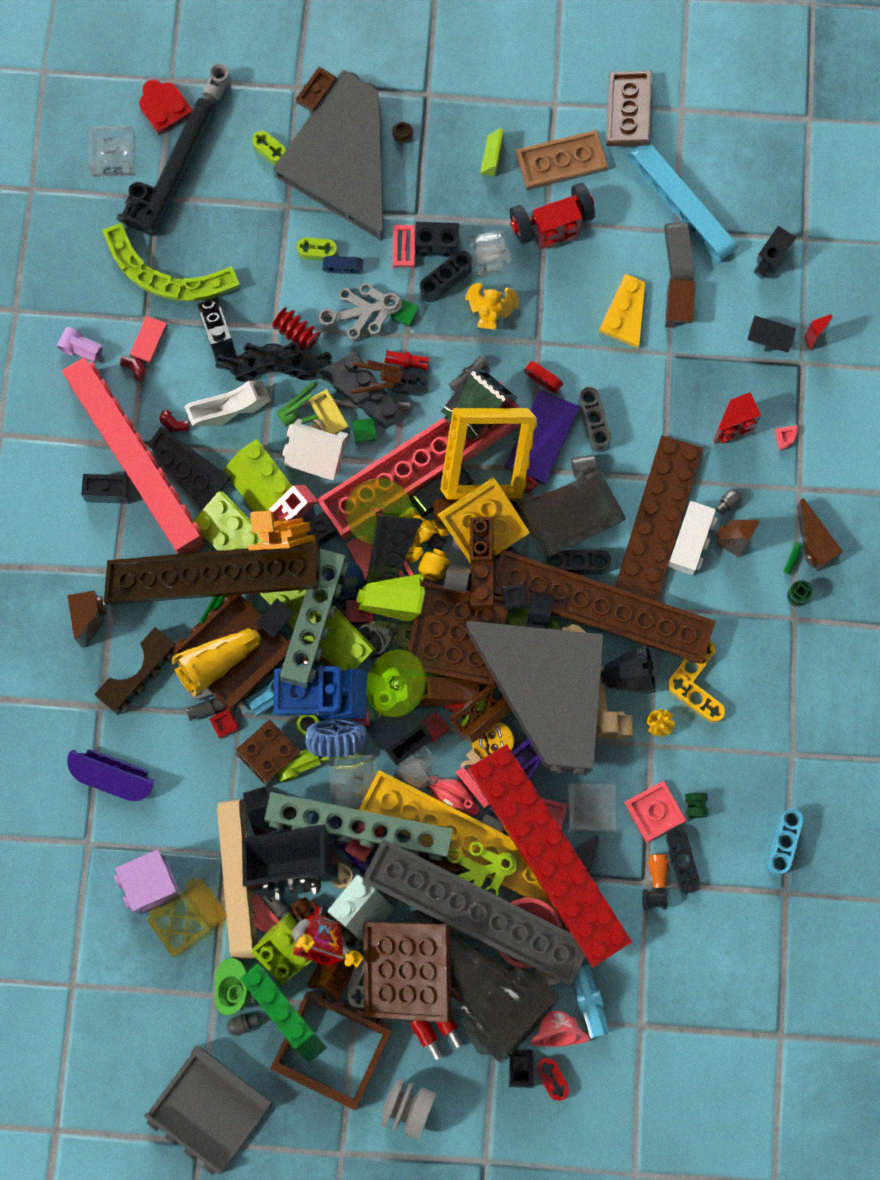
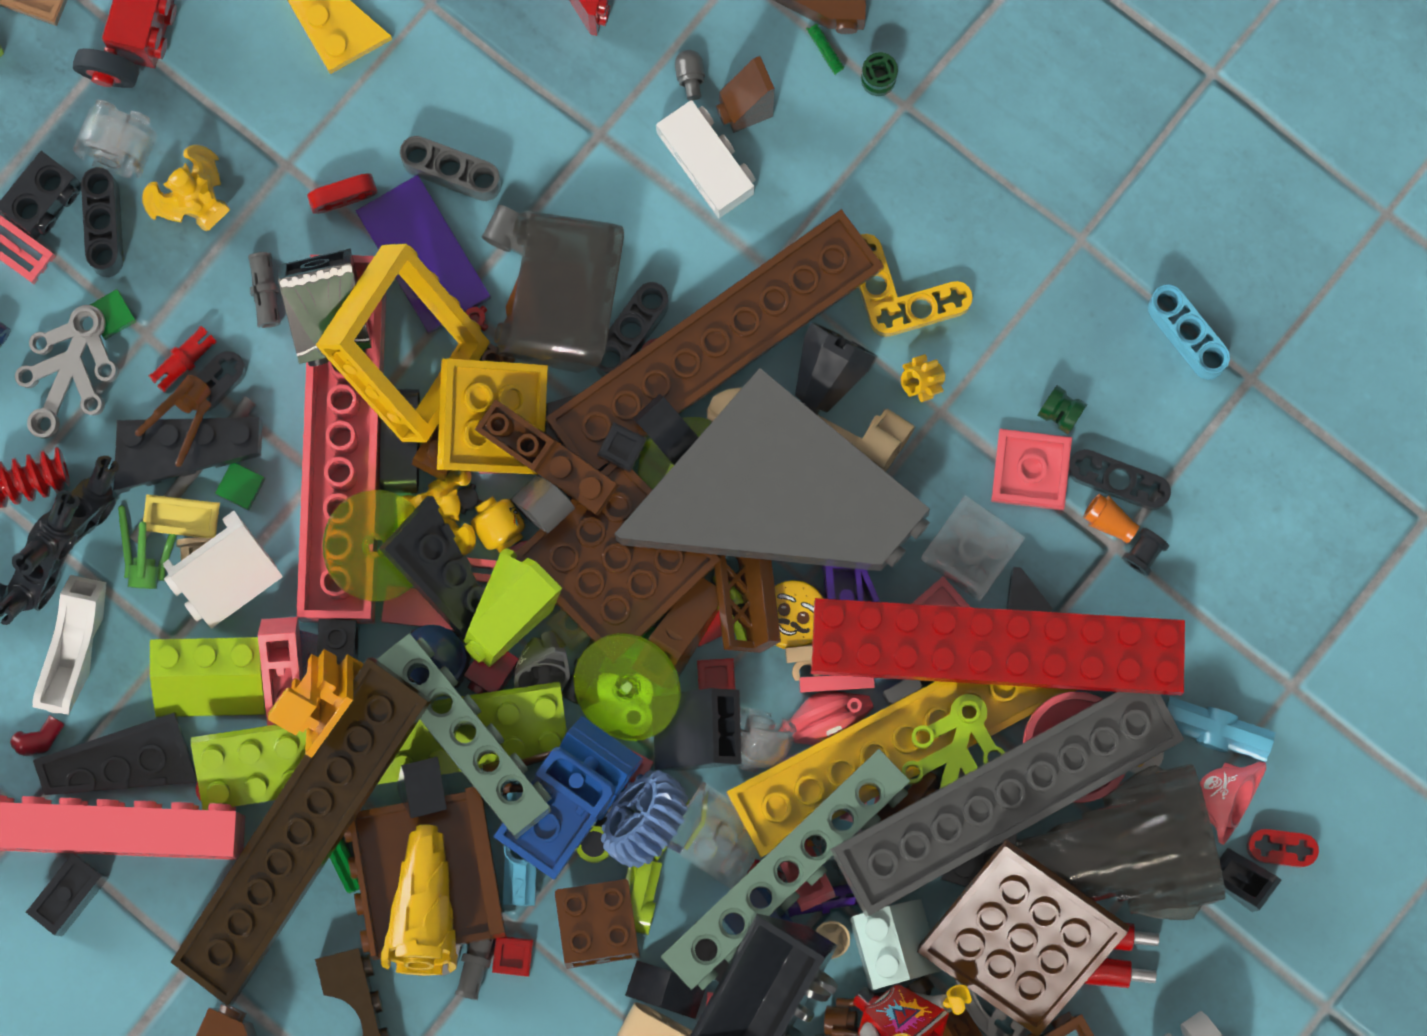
camera: 55 degrees left, 5 degrees up
reddish brown plate [615,435,703,601] -> none

